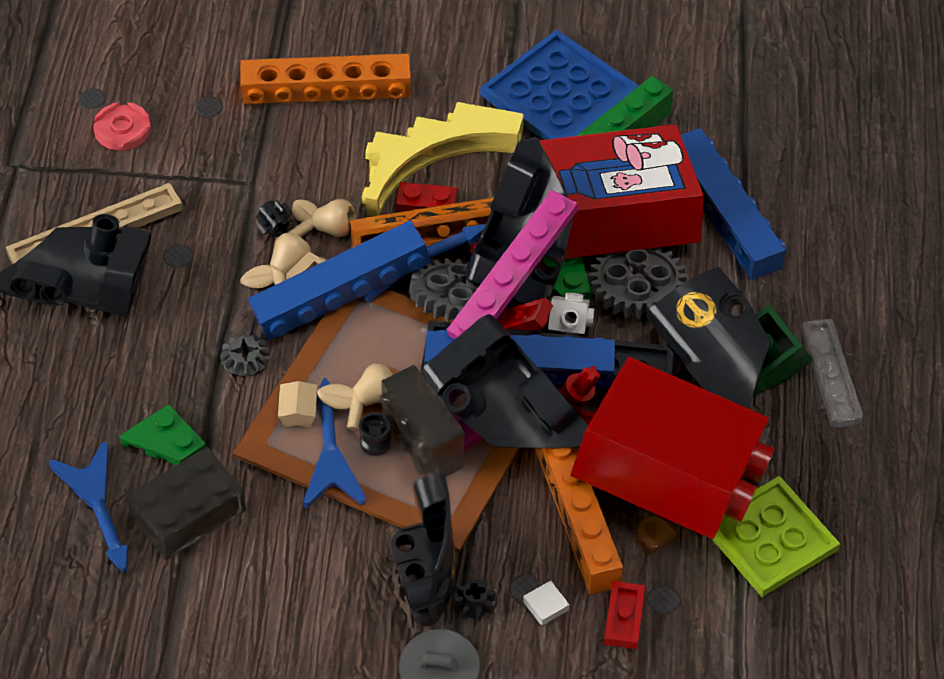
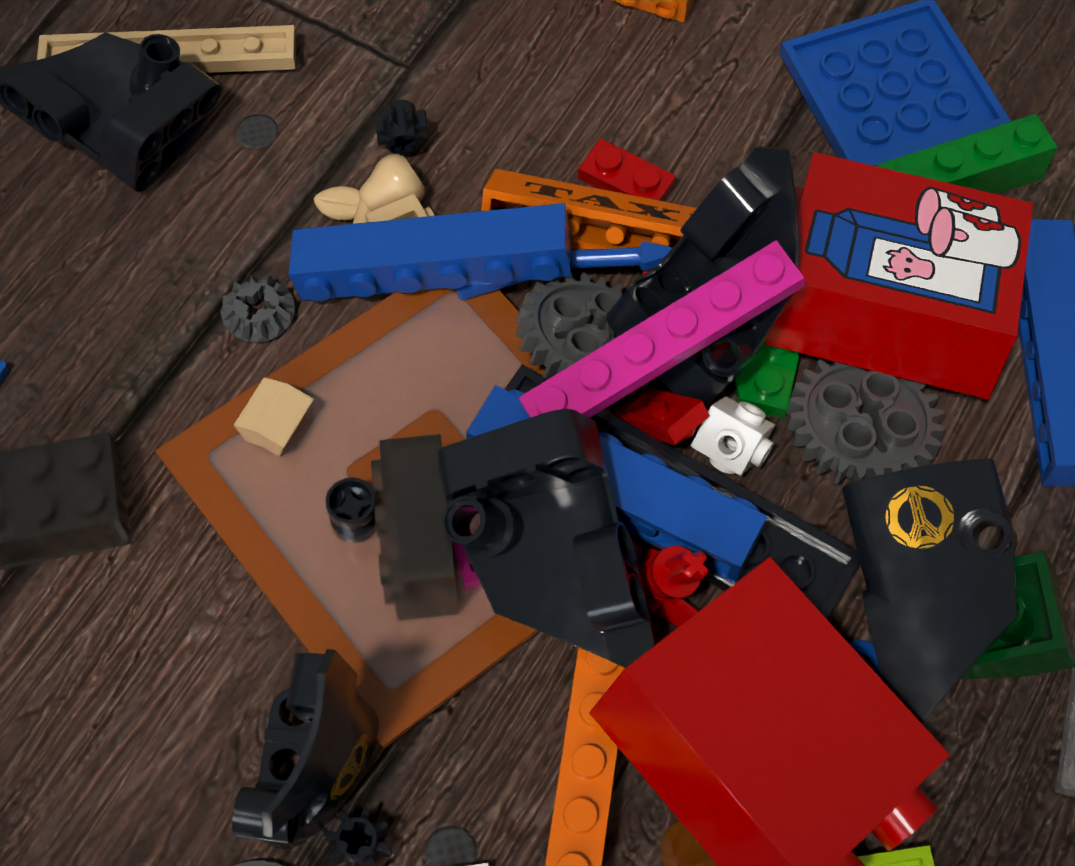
camera: 25 degrees right, 10 degrees up
green wing [119,404,207,467] -> none
tan piece [288,199,356,237] -> none
blue piece [303,378,366,508] -> none
tan piece [317,363,399,431] -> none
light yellow arch [362,102,524,217] -> none

